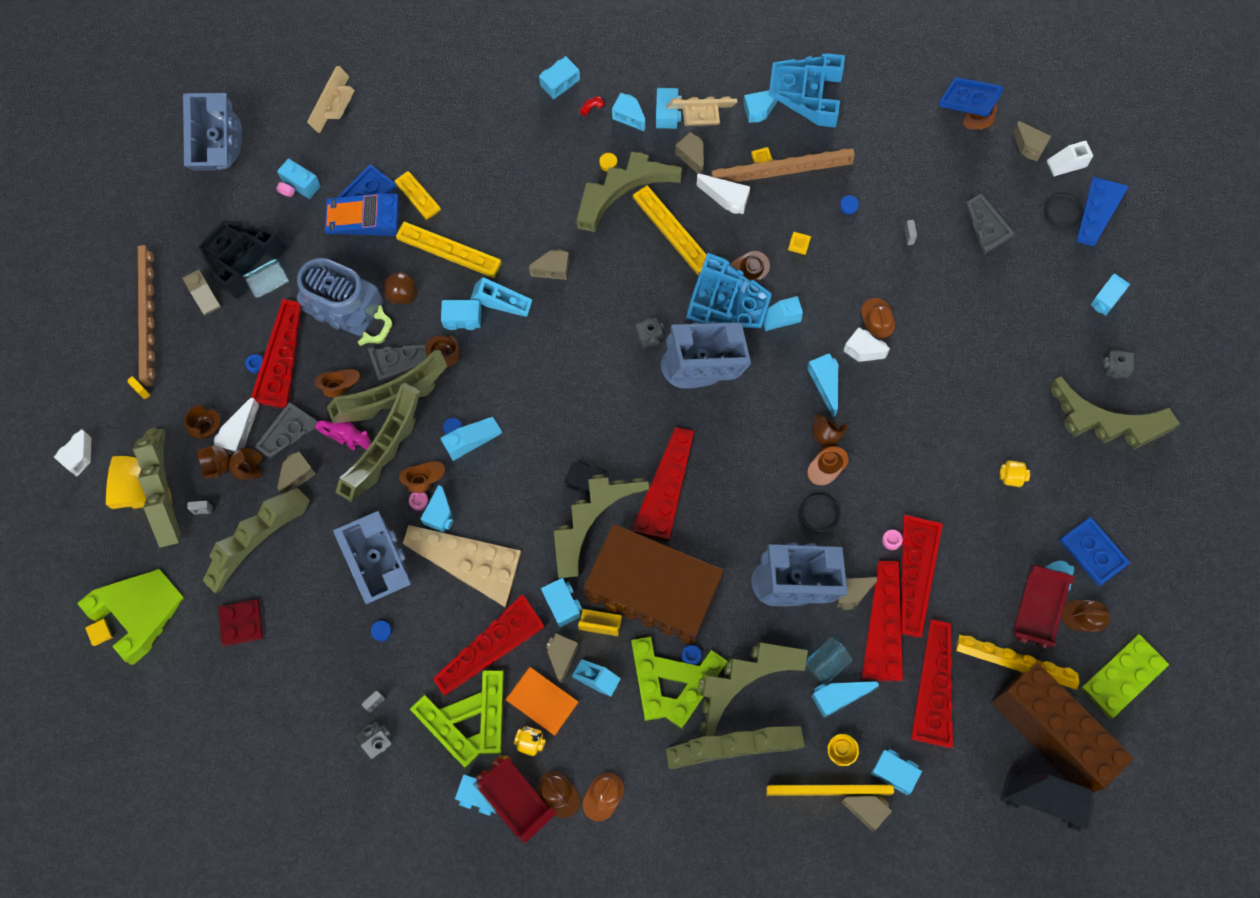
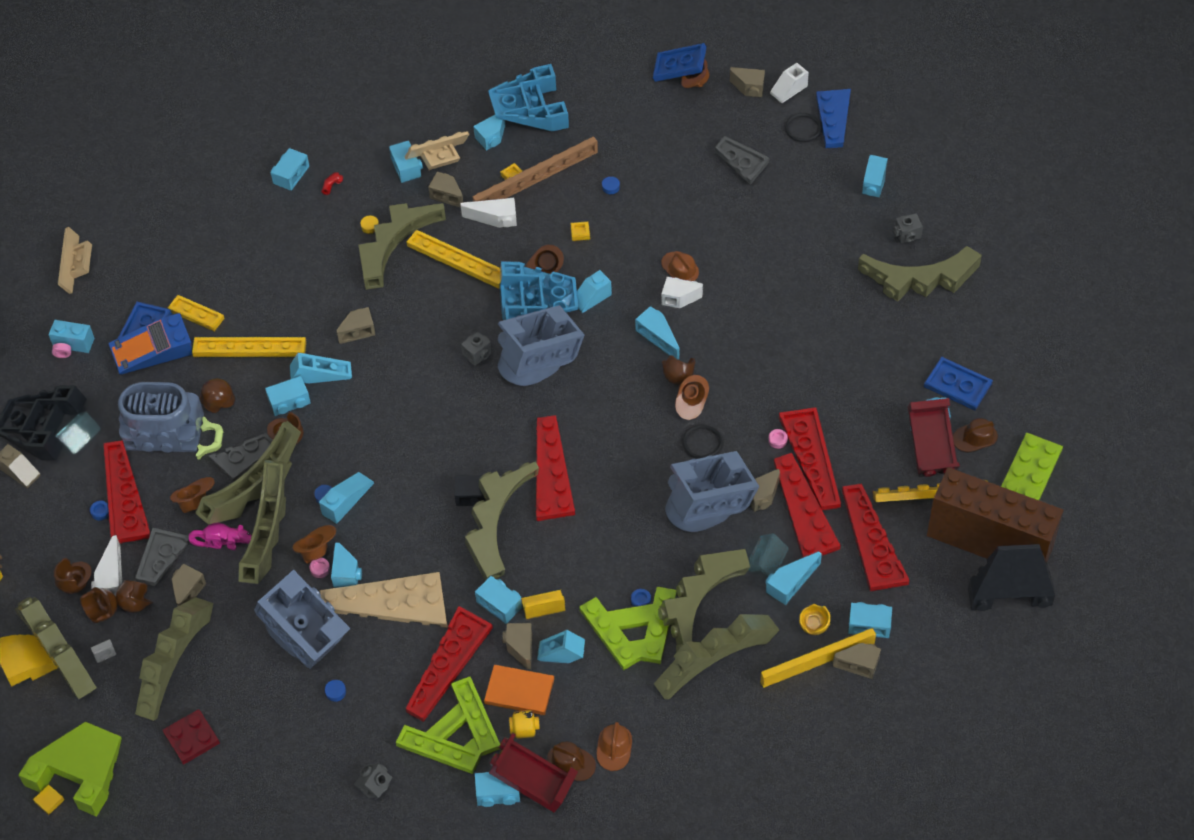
camera: 25 degrees left, 15 degrees down
light grey tile [362,691,385,713] -> none
reddish brown brick [583,524,724,644] -> none
medium azure slope [612,93,646,131] -> none
light grey tile [904,220,917,245] -> none
yellow head [999,460,1030,487] -> none

